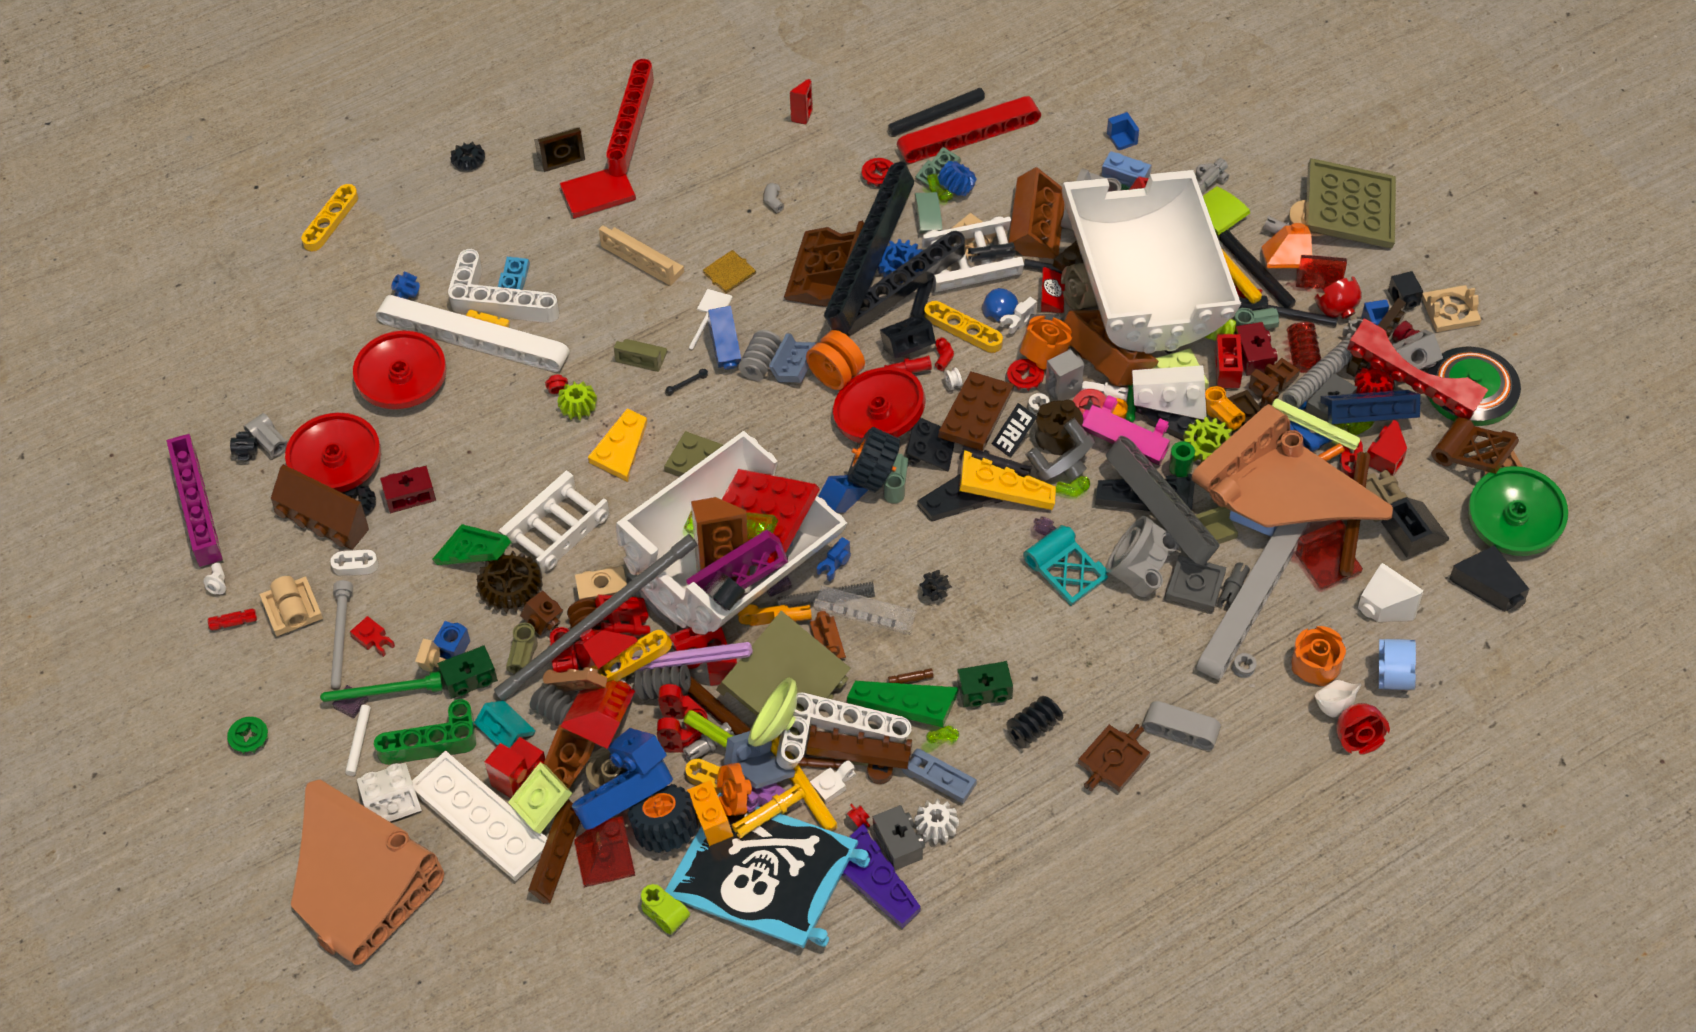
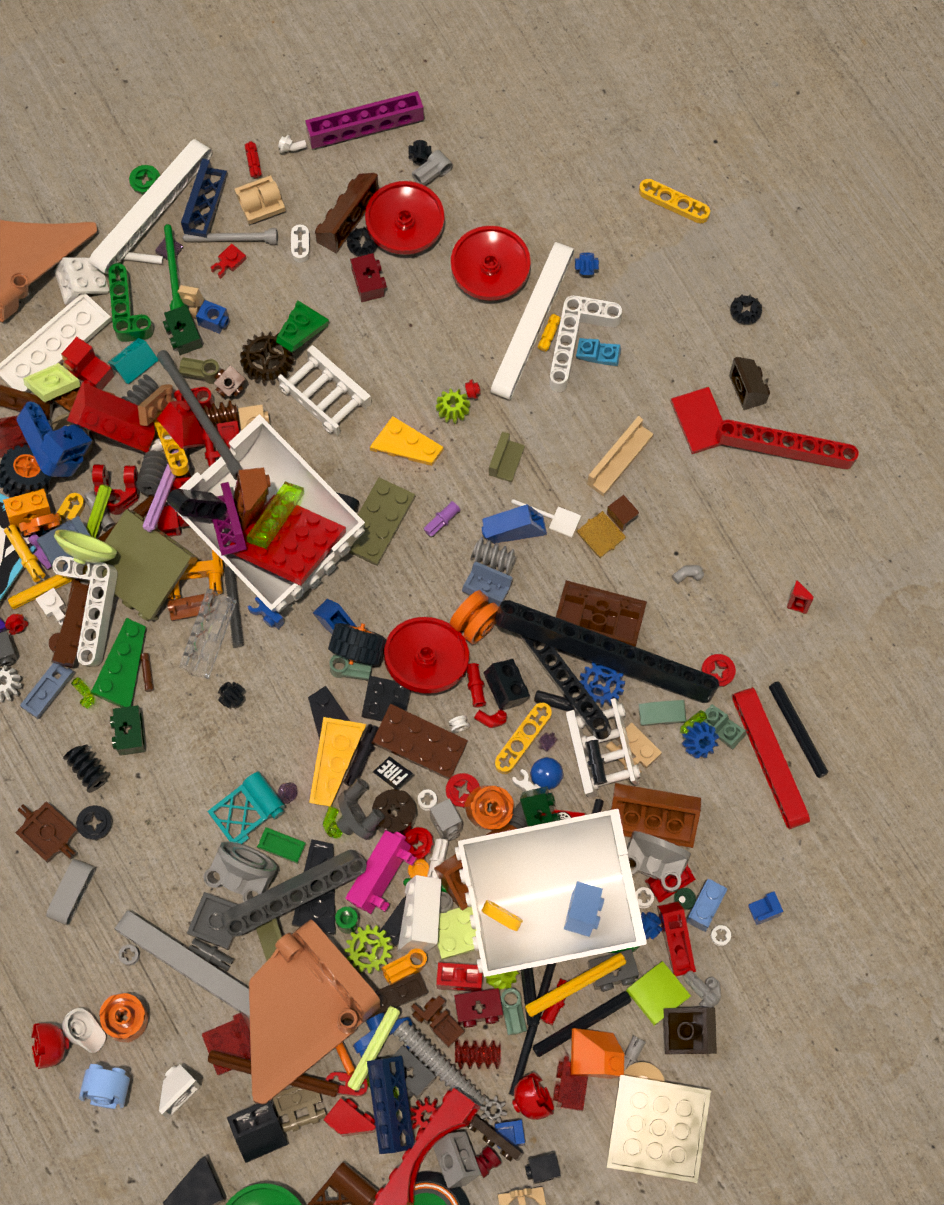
camera: 90 degrees right, 15 degrees up
black hinge [665,369,708,395] -> none
none -> black gear [76,805,112,840]
none -> white beam [89,139,212,274]
none -> dark blue fence [181,158,228,238]
none -> green tile [257,827,306,864]
none -> medium lavender axle [424,501,460,537]
none -> yellow beam [481,900,523,931]
none -> dark green brick [520,786,561,827]
none -> clear purple plate [538,731,557,751]
none -> medium blue brick [564,881,604,937]
none -> reddish brown panel [607,495,639,532]
none -> dark brown slope [664,1008,717,1054]
none -> white bush [710,925,731,946]

